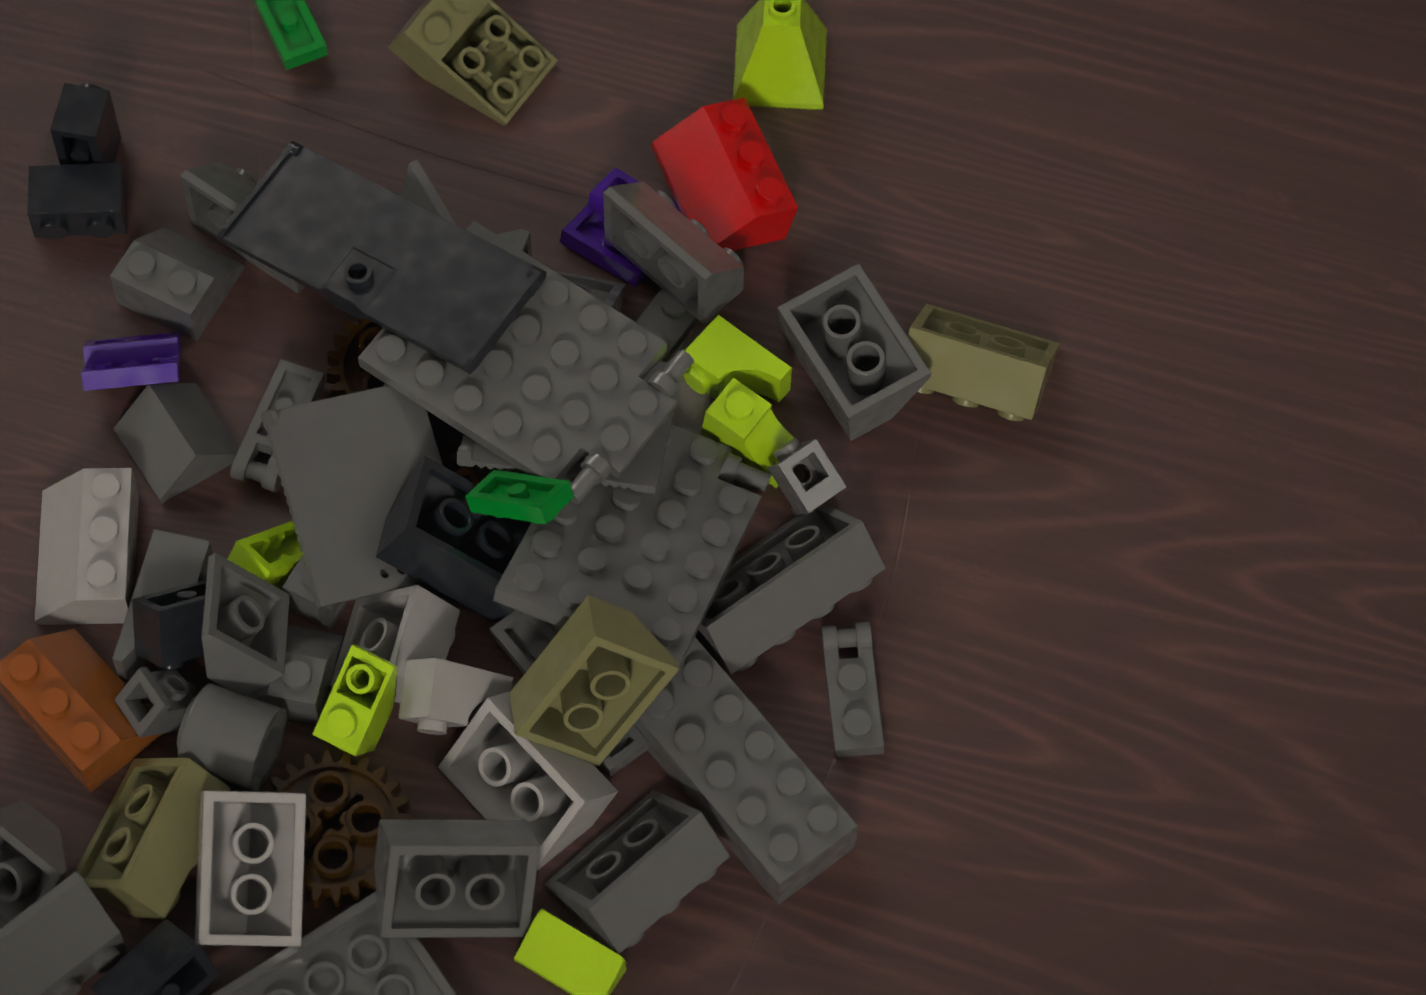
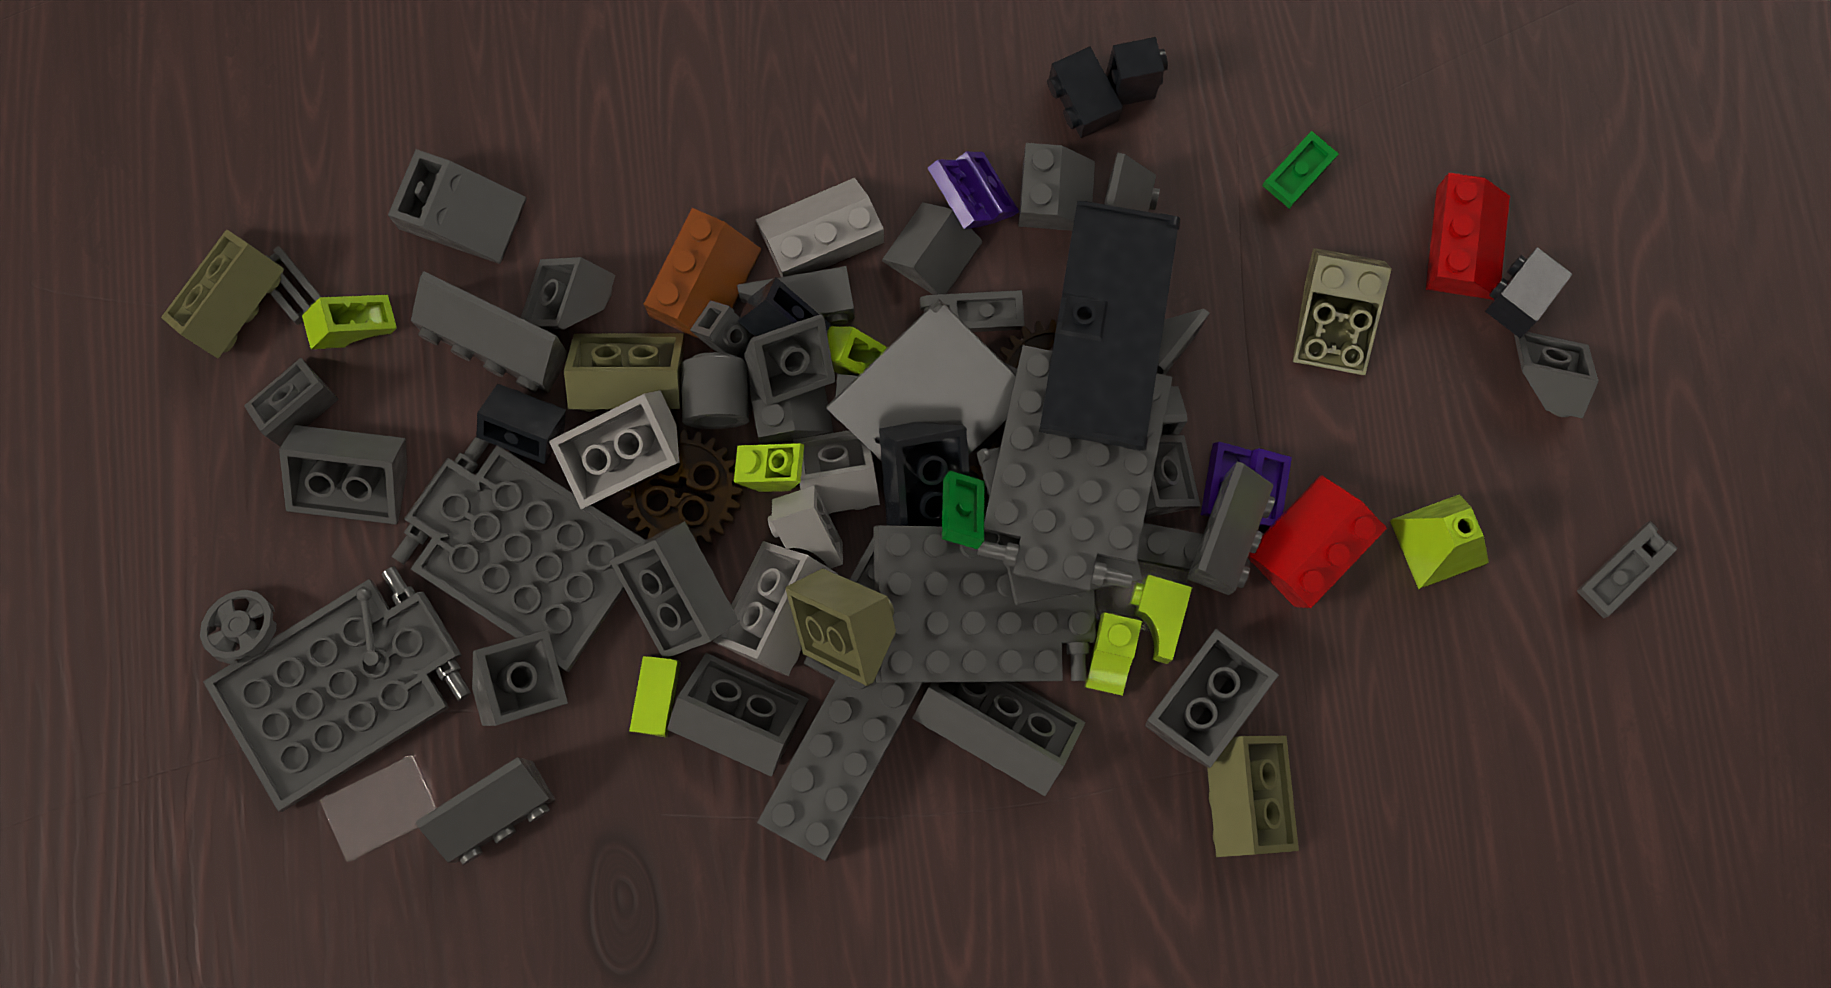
camera: 65 degrees right, 15 degrees up
dark grey brick [767,437,847,515] -> none
dark grey plate [821,622,884,758] -> none

